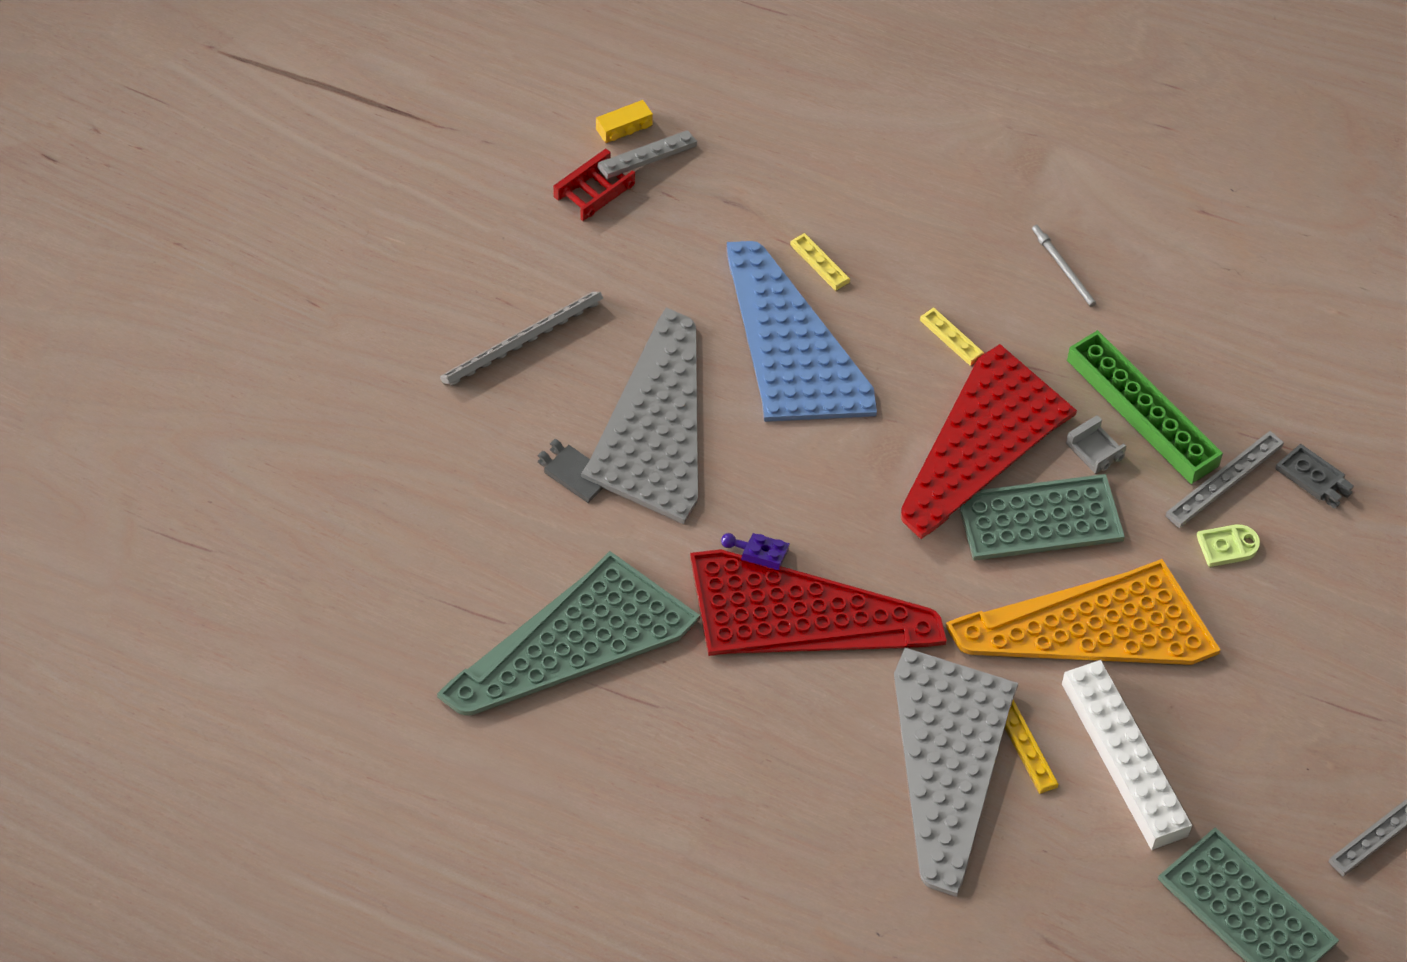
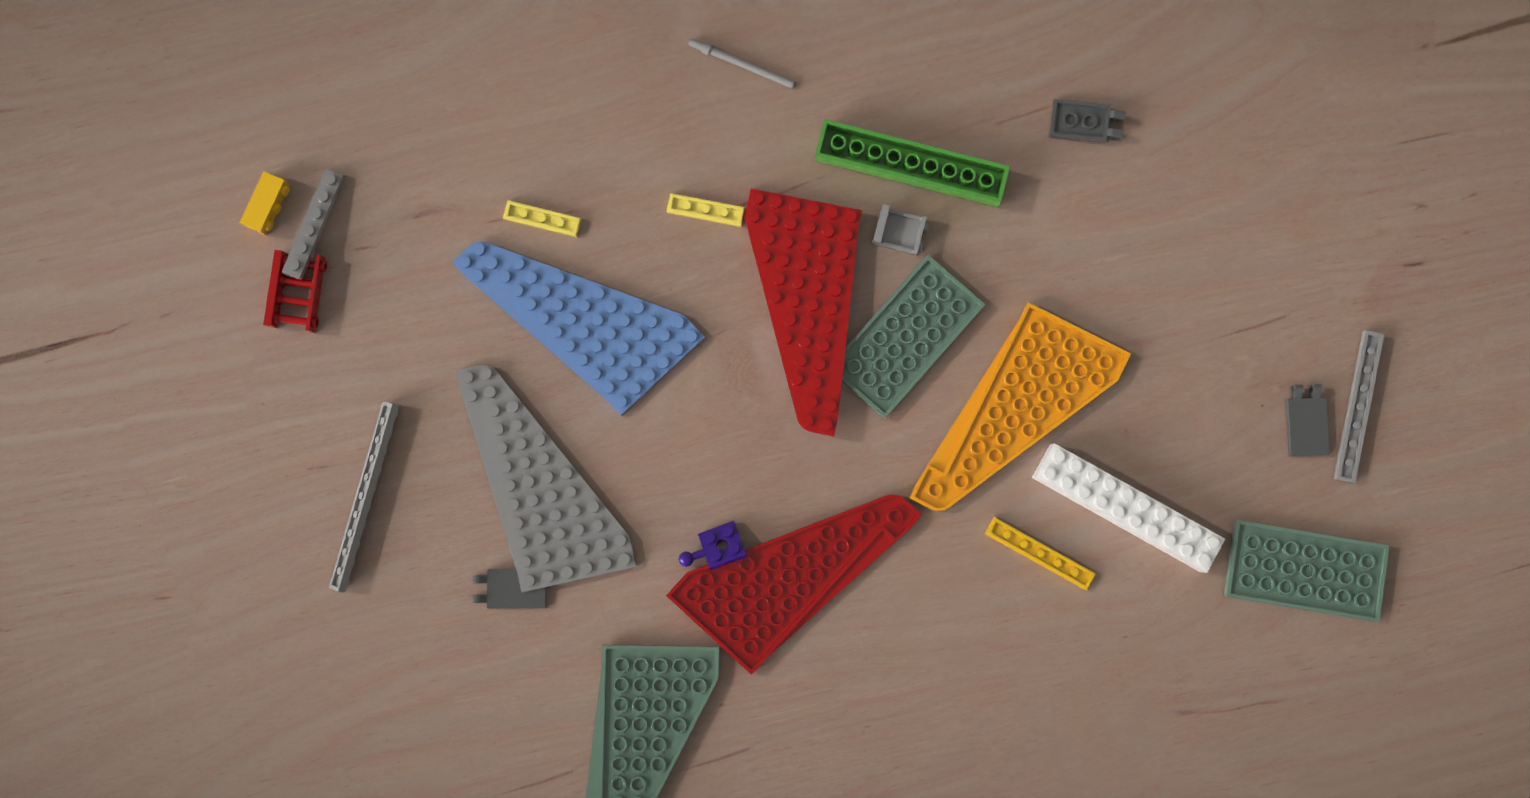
camera: 40 degrees left, 30 degrees up
light grey wing [894,648,1018,897] -> none
light grey plate [1166,431,1284,528] -> none
yellowish green tile [1197,524,1260,567] -> none
none -> dark grey tile [1285,384,1330,456]

